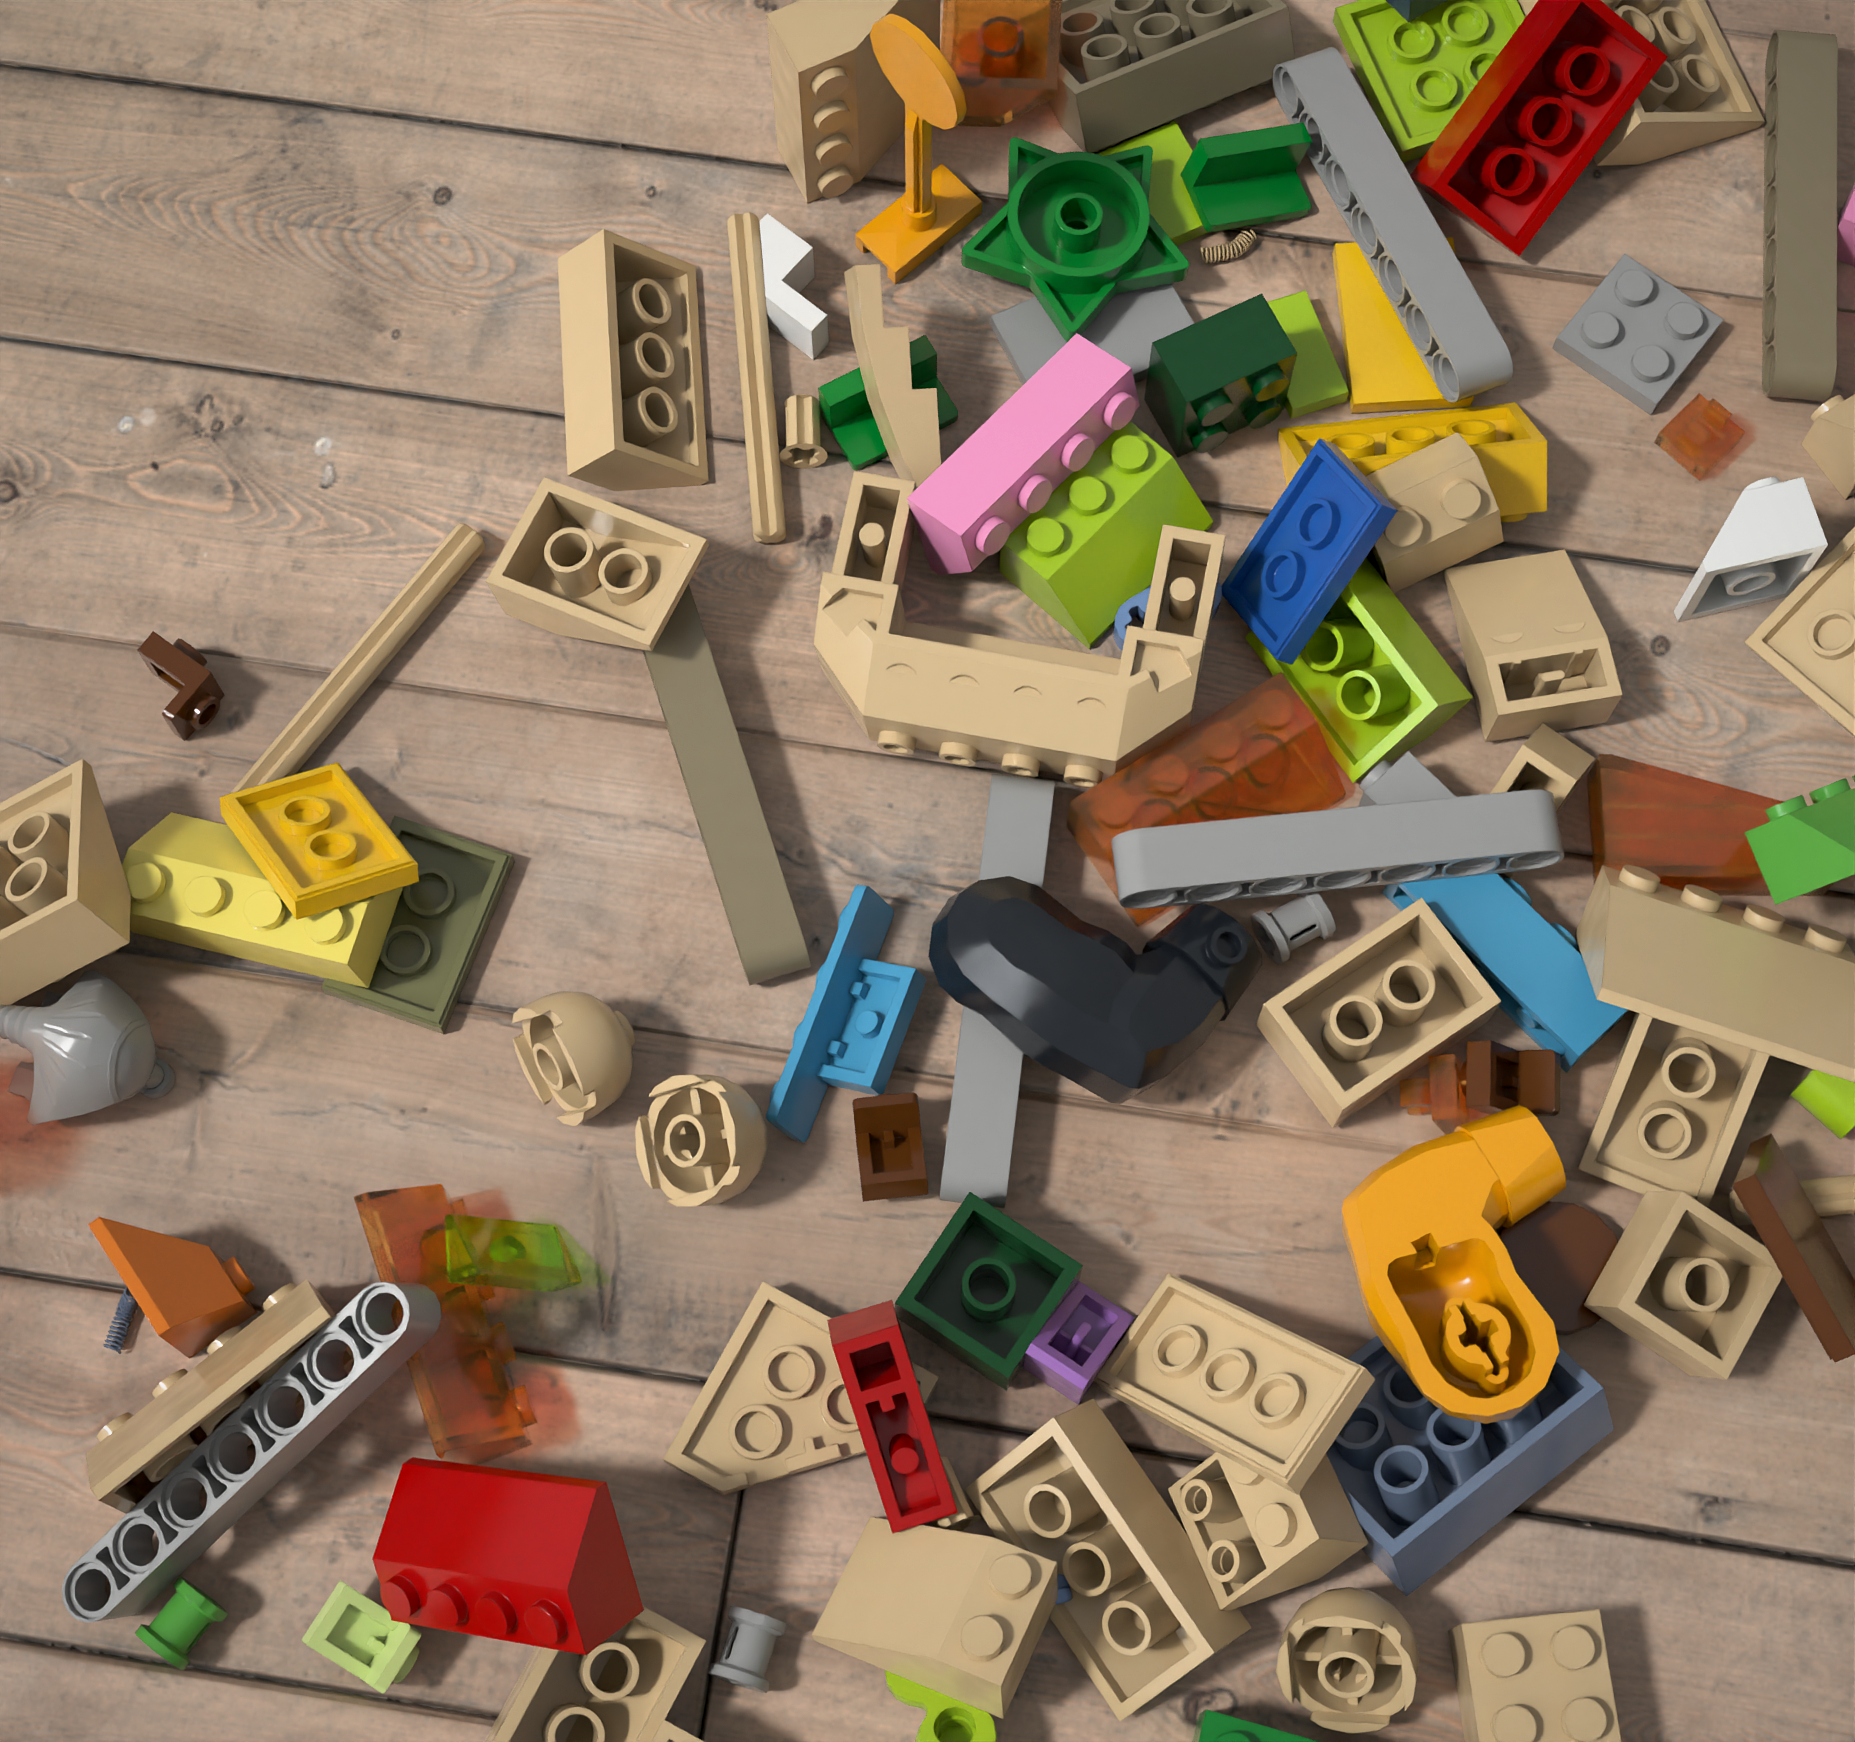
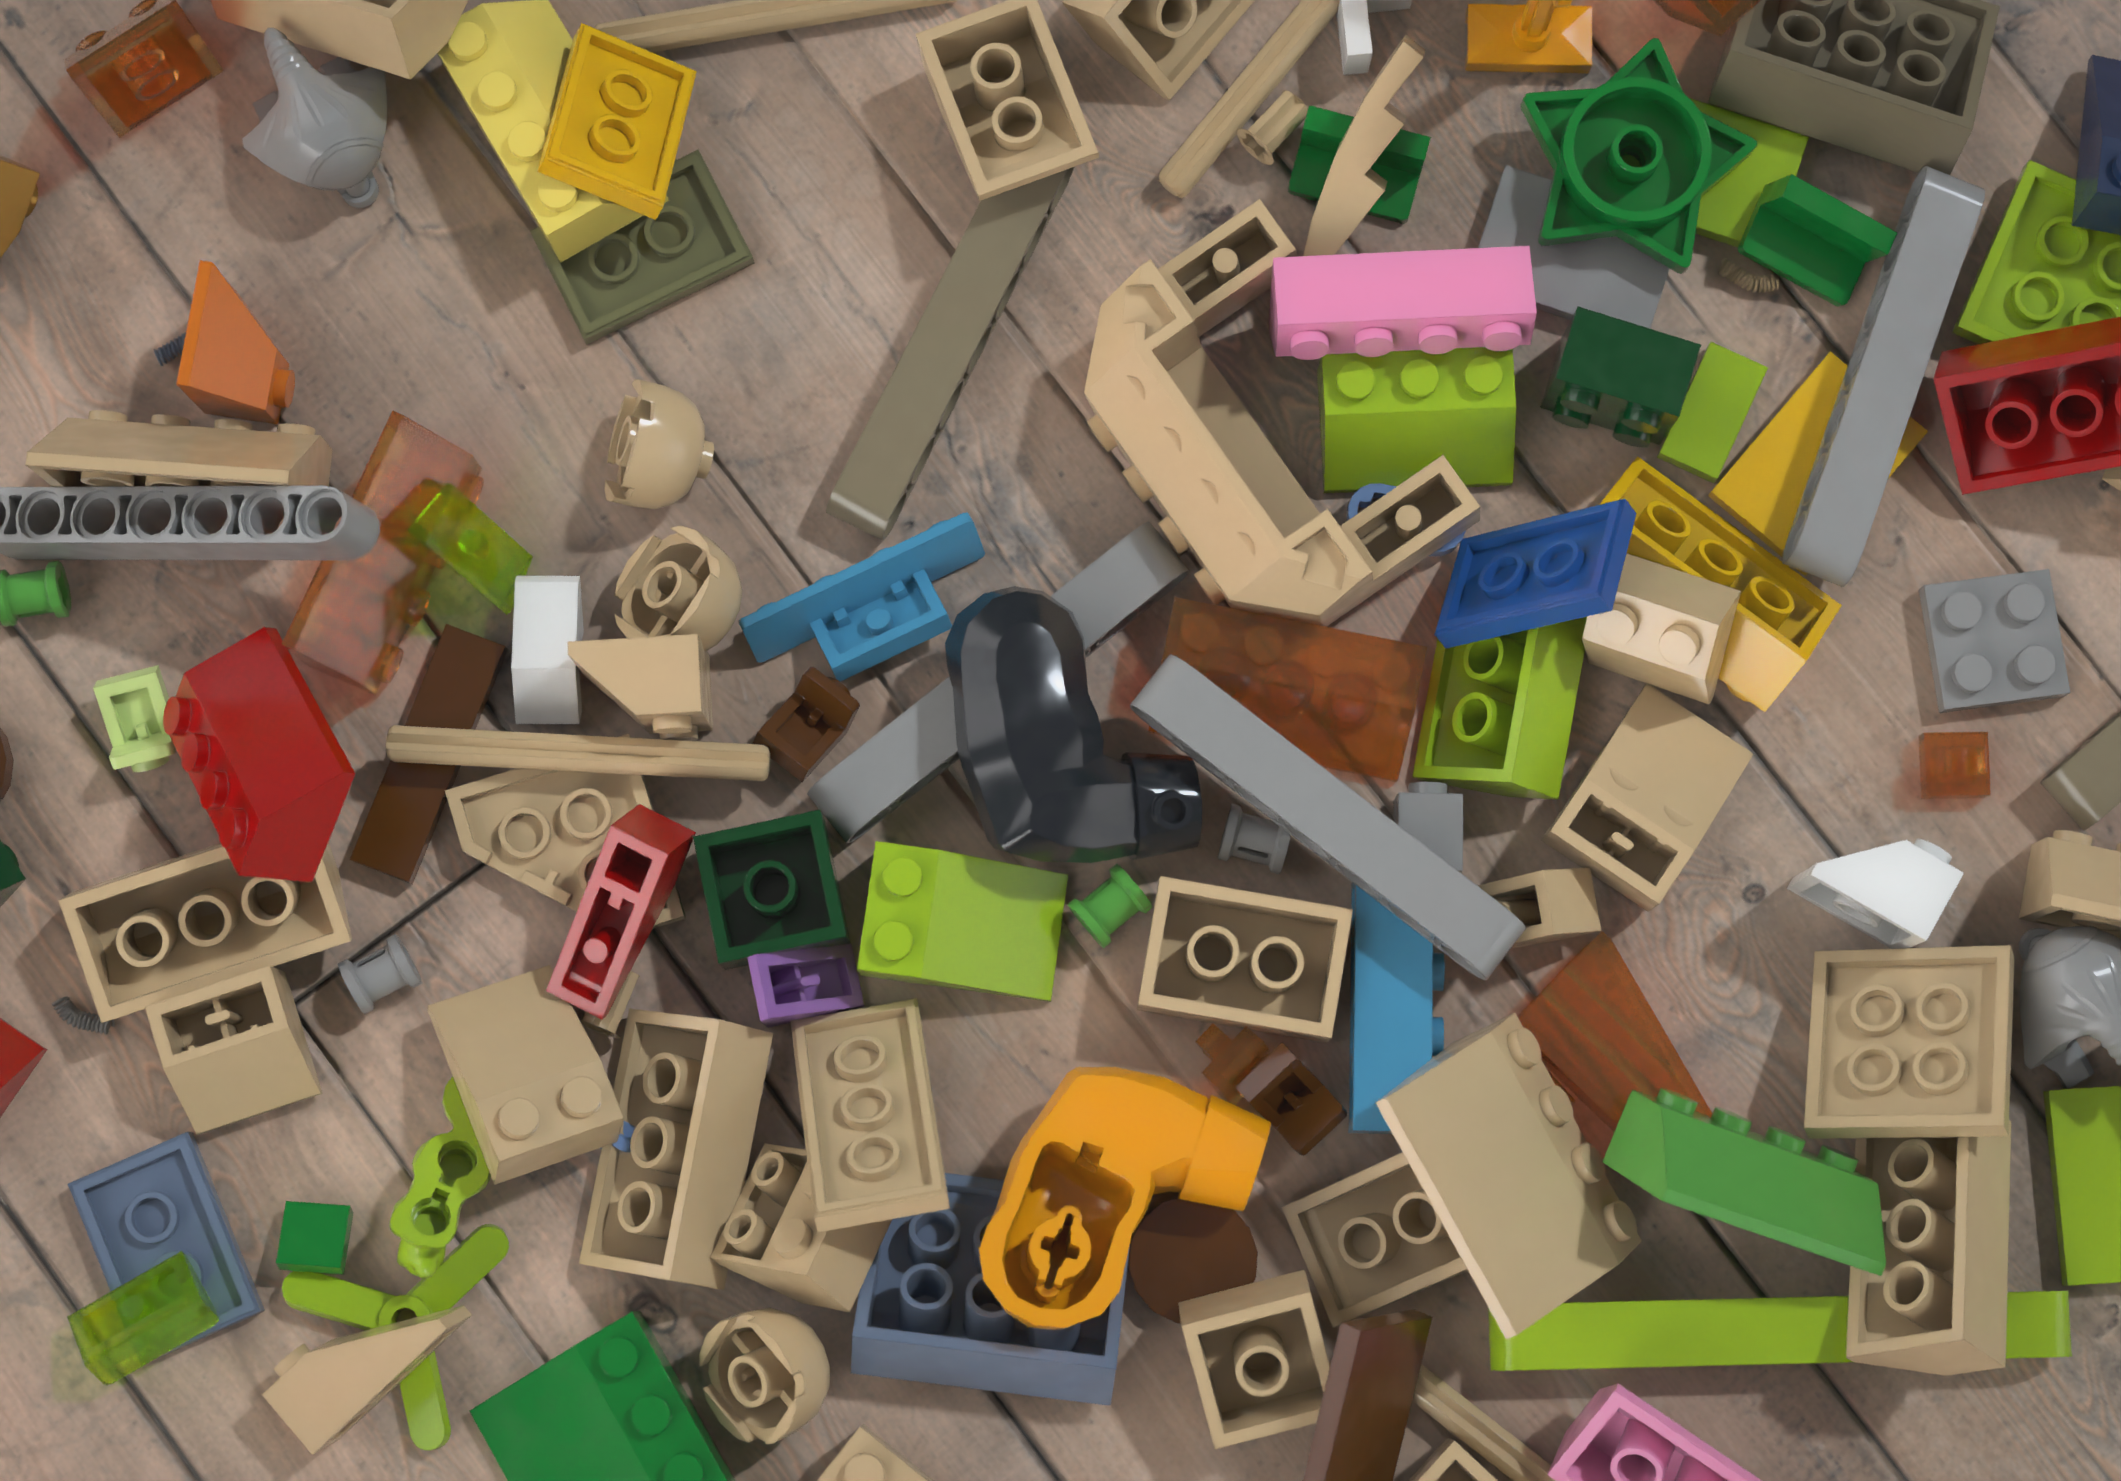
camera: 45 degrees right, 10 degrees up
none -> reddish brown tile [350,624,508,885]
none -> tan axle [386,725,770,781]
none -> white slope [511,576,584,724]
none -> tan slope [567,634,713,741]
none -> lime slope [857,841,1068,1002]
none -> bright green bush [1067,863,1153,948]

